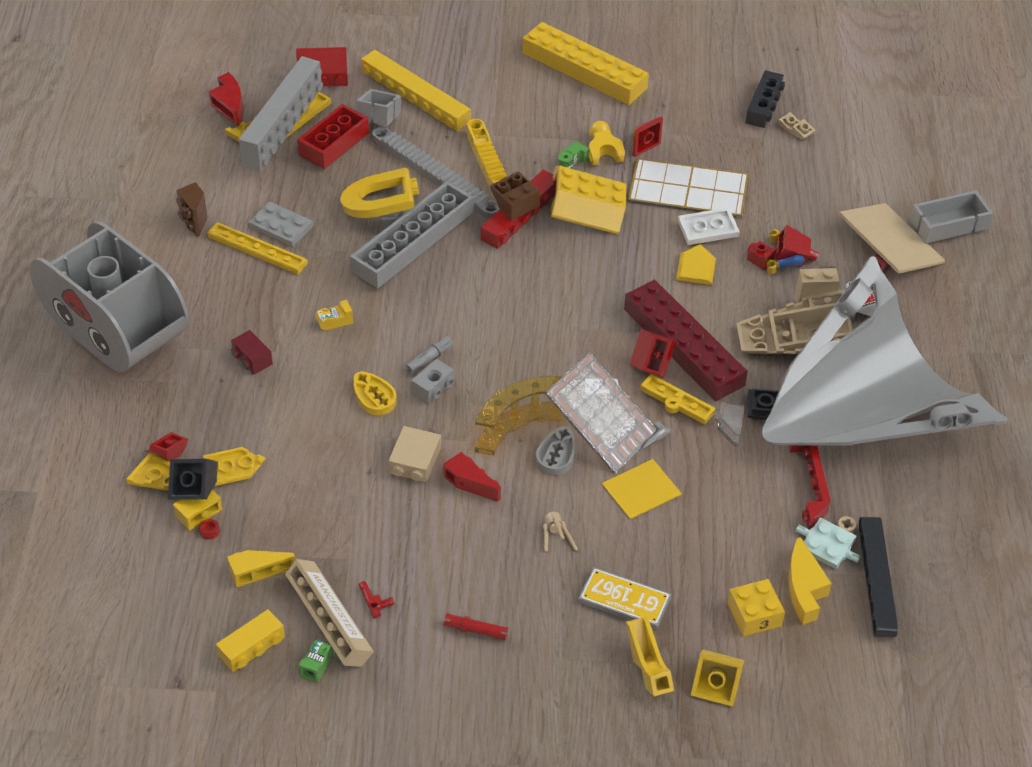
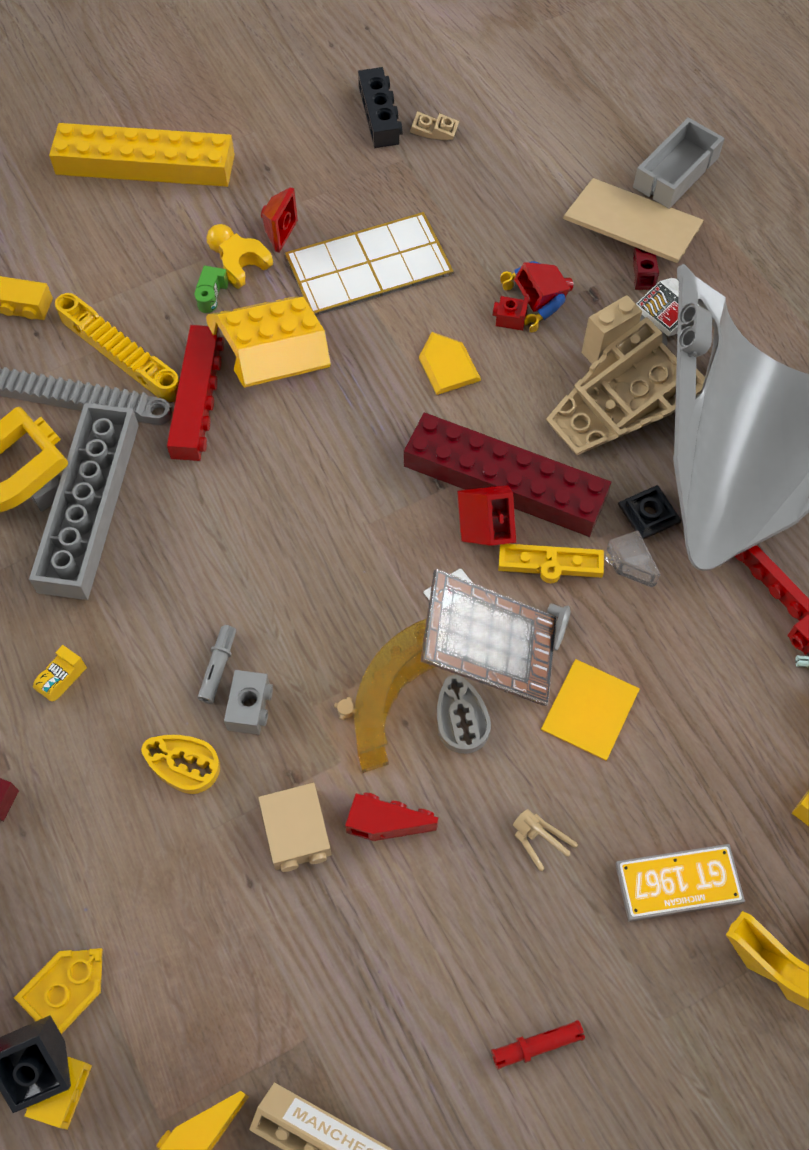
camera: 30 degrees left, 15 degrees up
red tile [199,519,220,540] -> none
red hose [359,581,395,619] -> none
reddish brown slope [490,171,540,221] -> none
white plate [678,208,740,245] -> none

